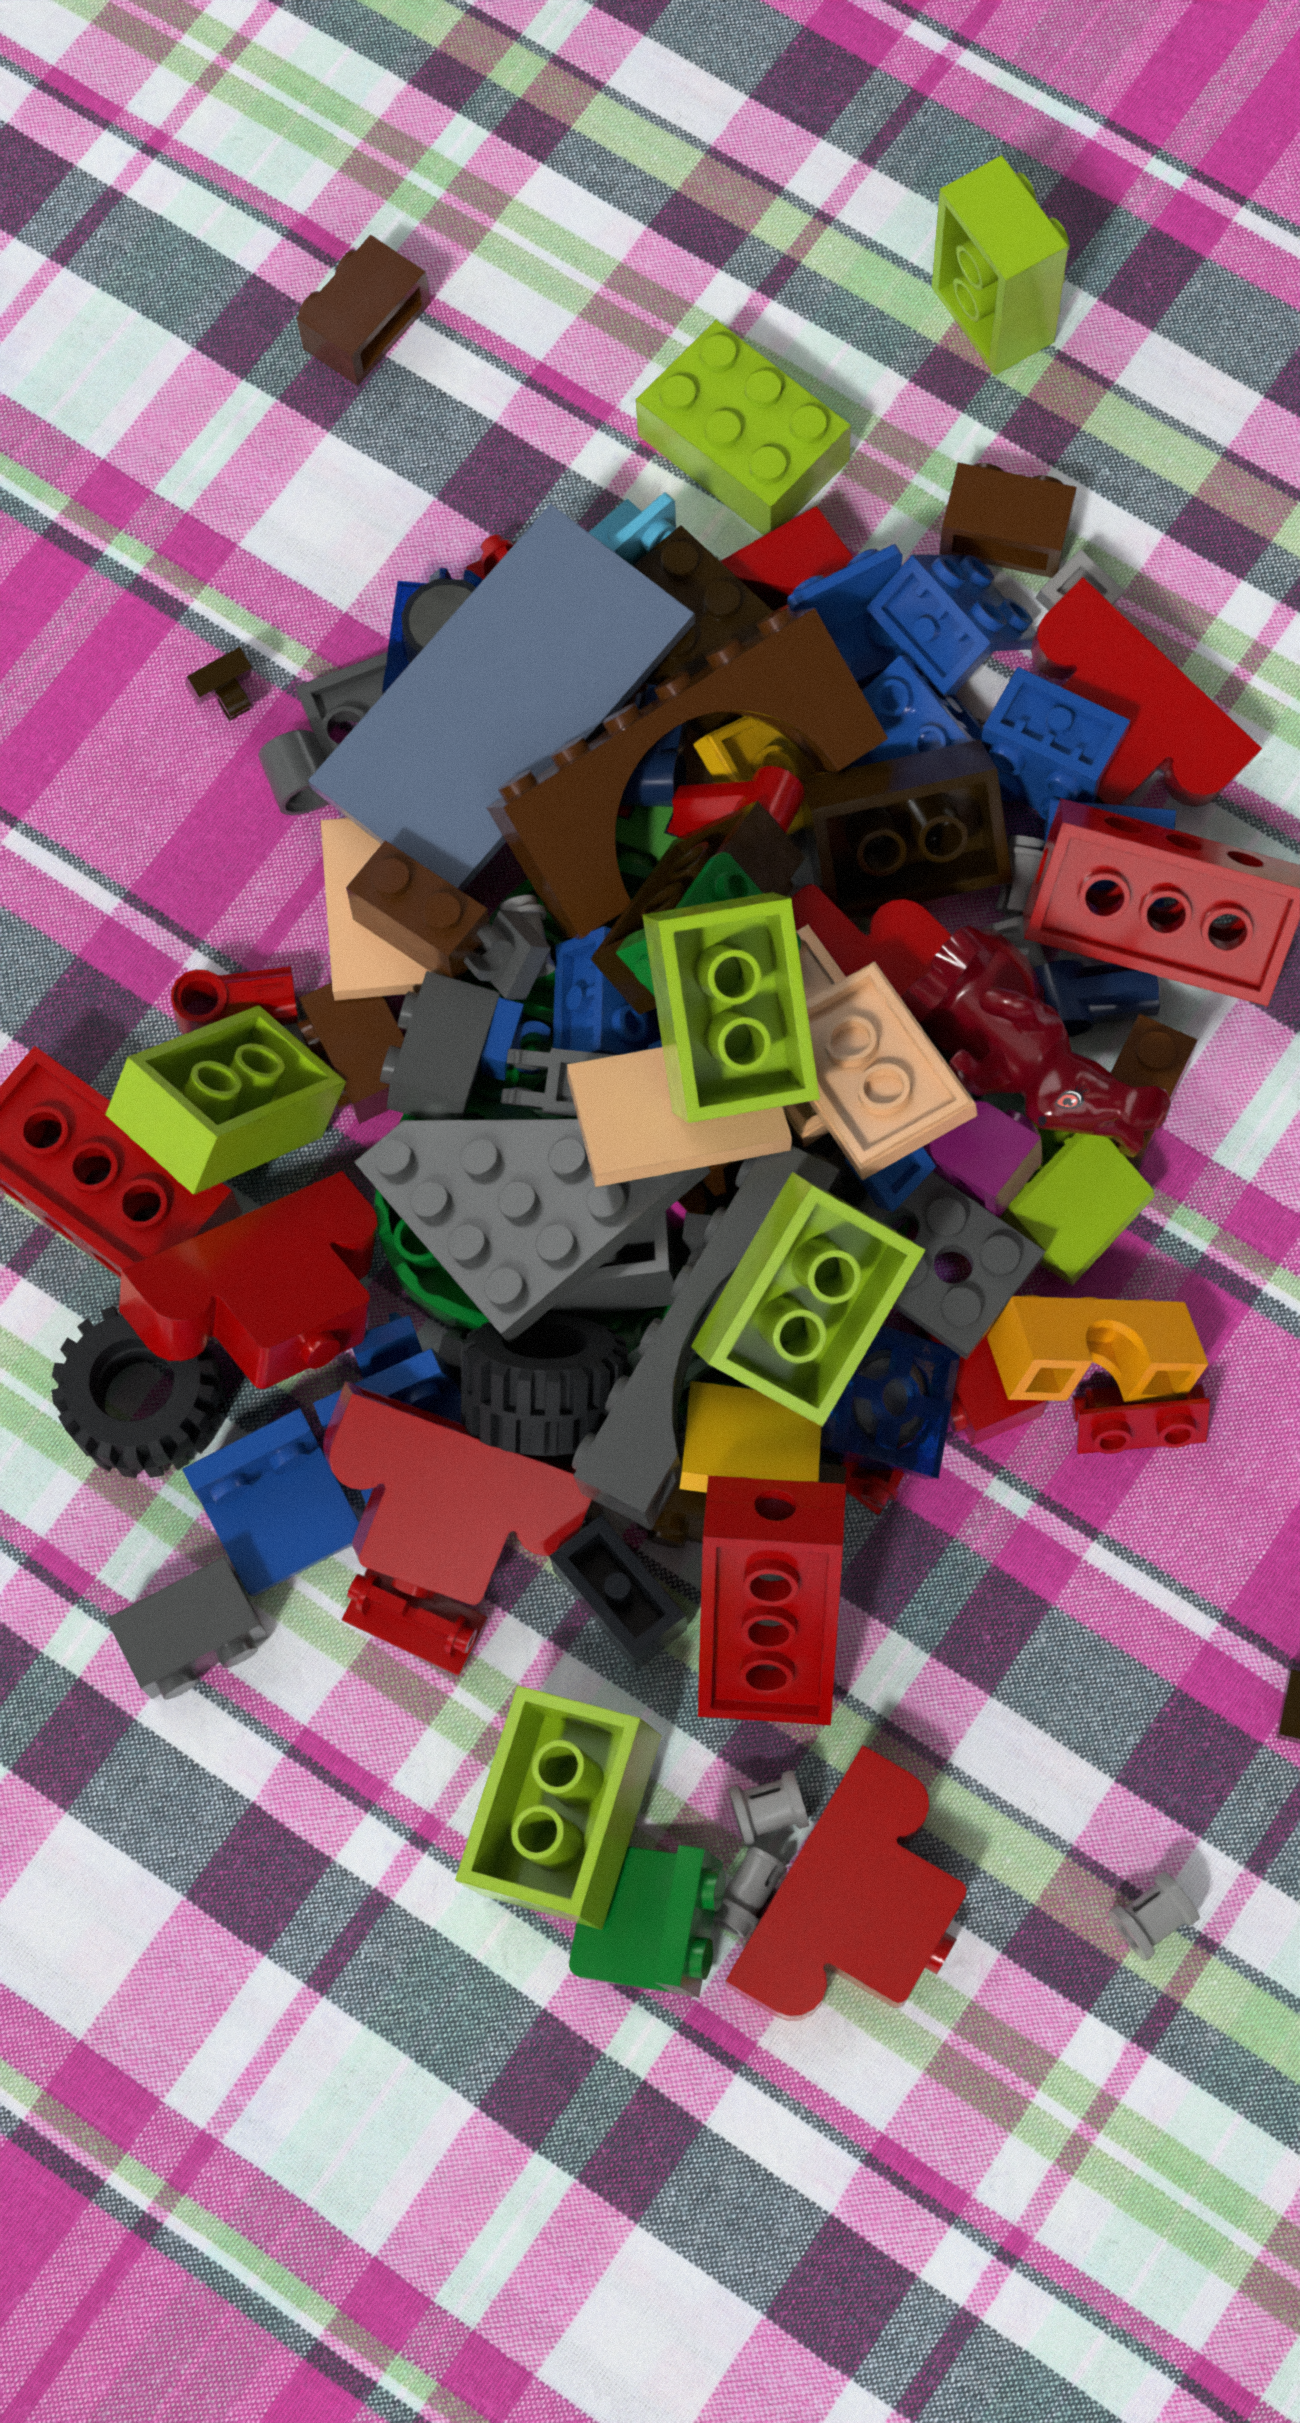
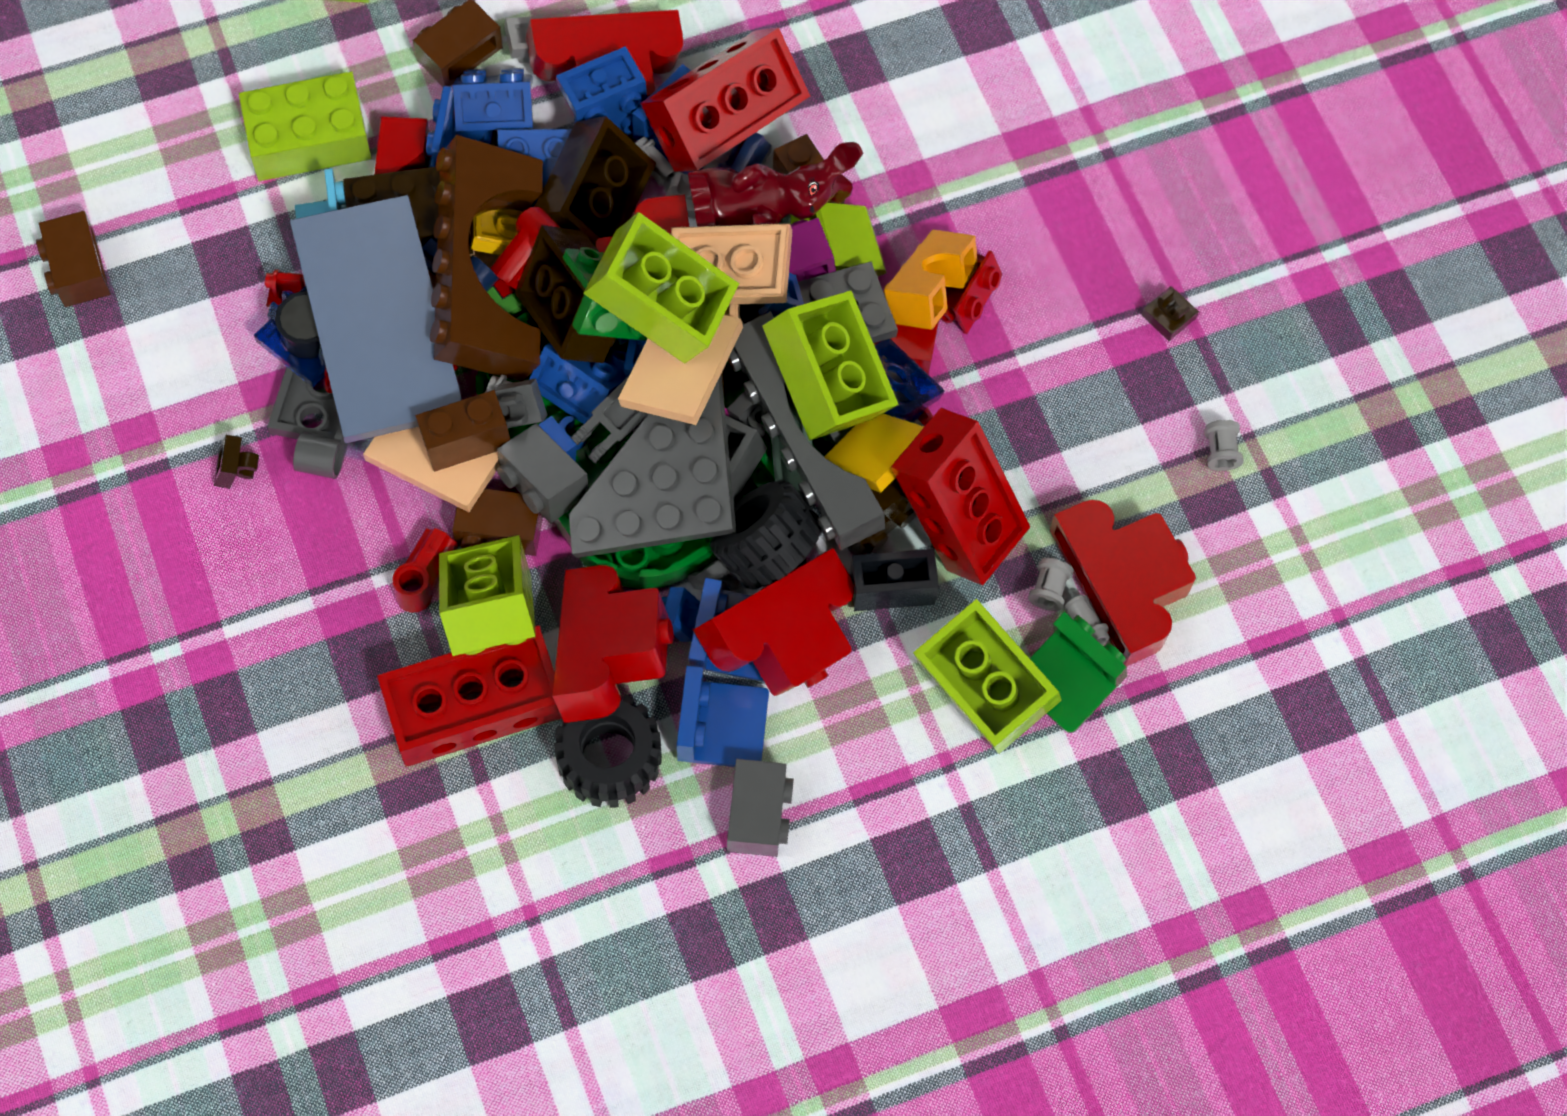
camera: 65 degrees left, 5 degrees down
red hinge [341,1568,488,1677] -> none

